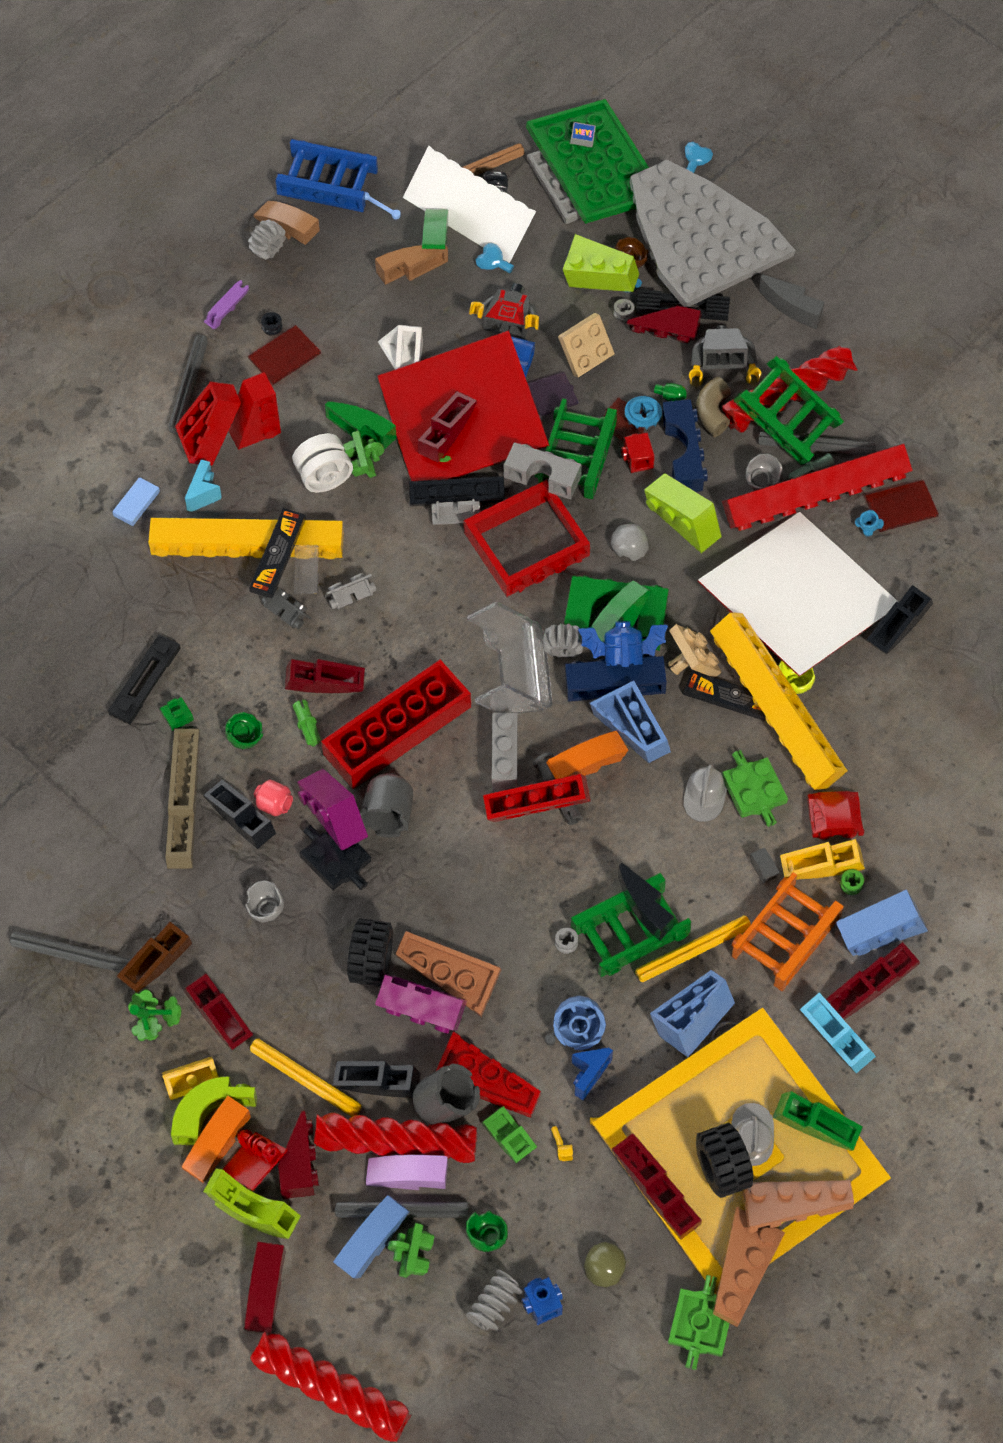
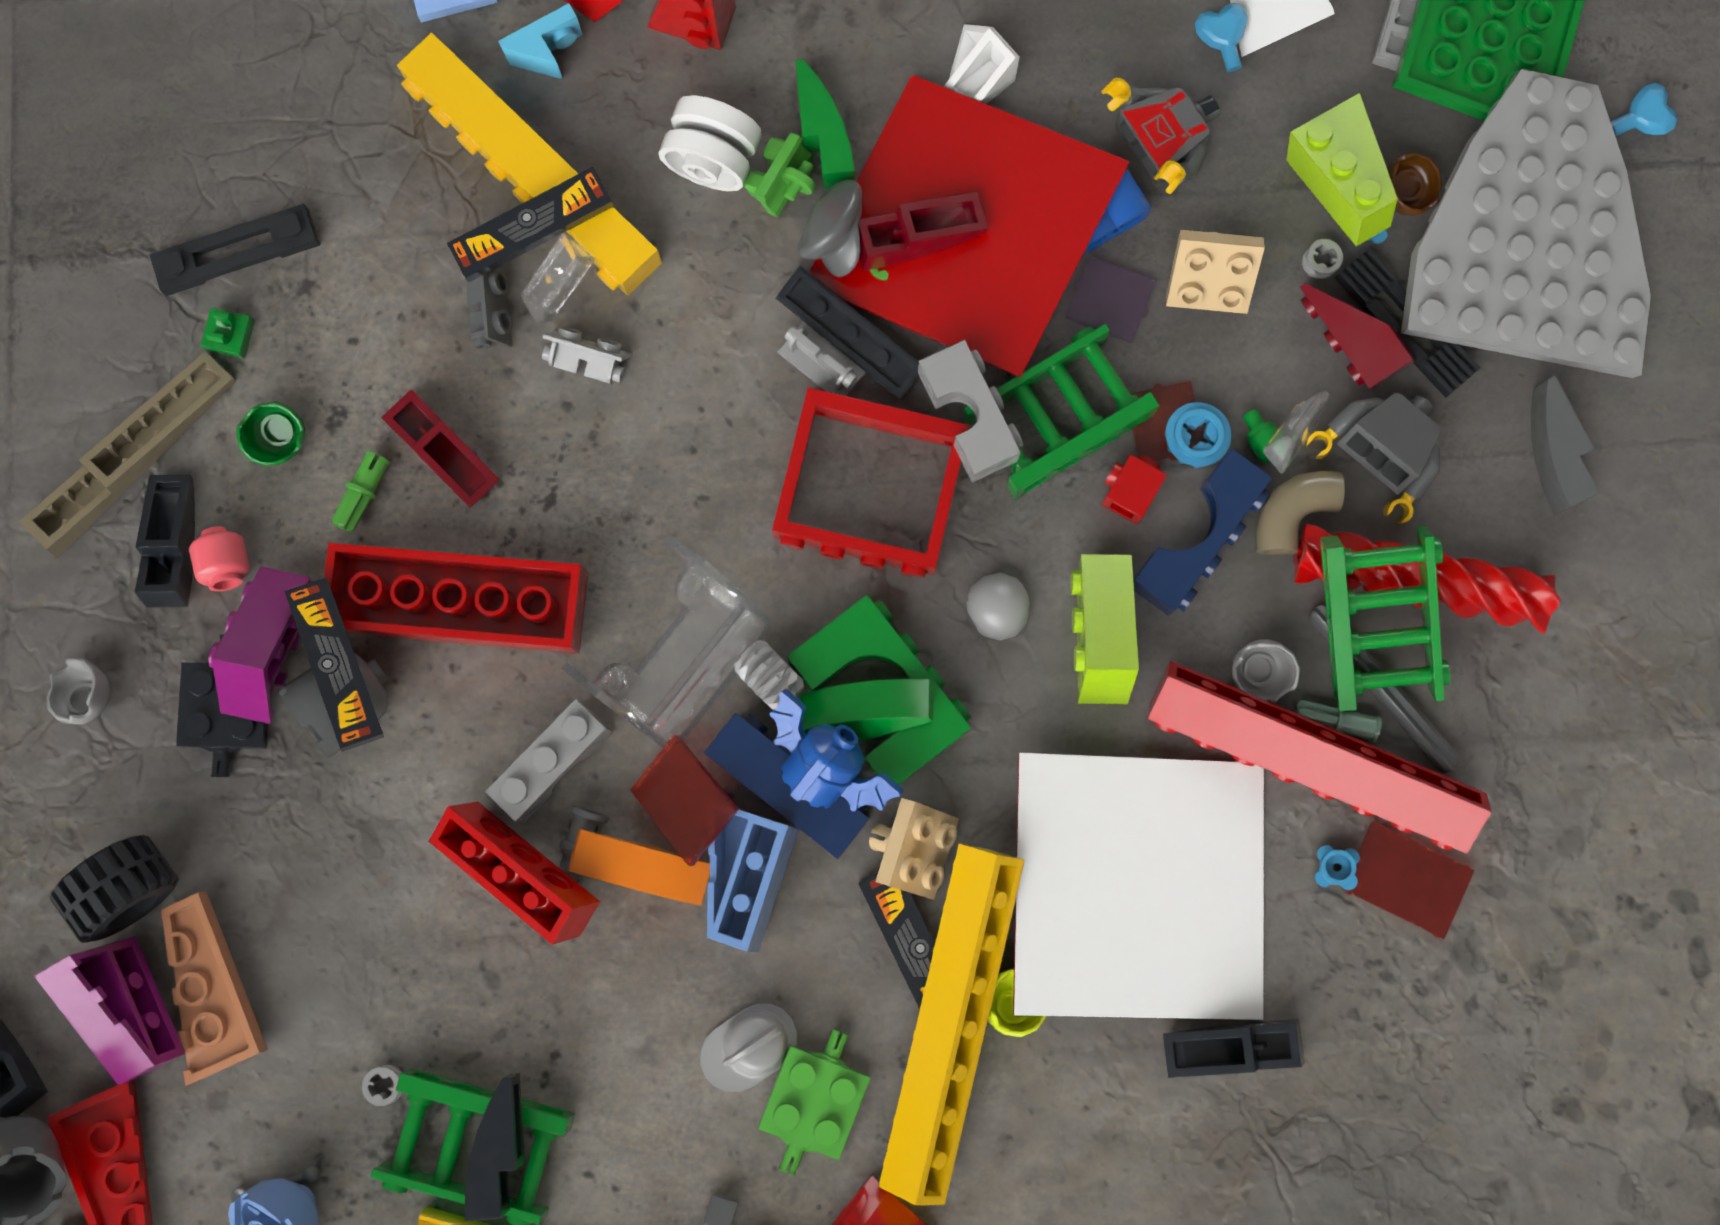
camera: 45 degrees right, 20 degrees up
none -> tile [284,577,384,752]
none -> clear red piece [630,735,739,866]
none -> dark grey piece [797,179,863,277]
none -> clear slope [1263,391,1330,473]

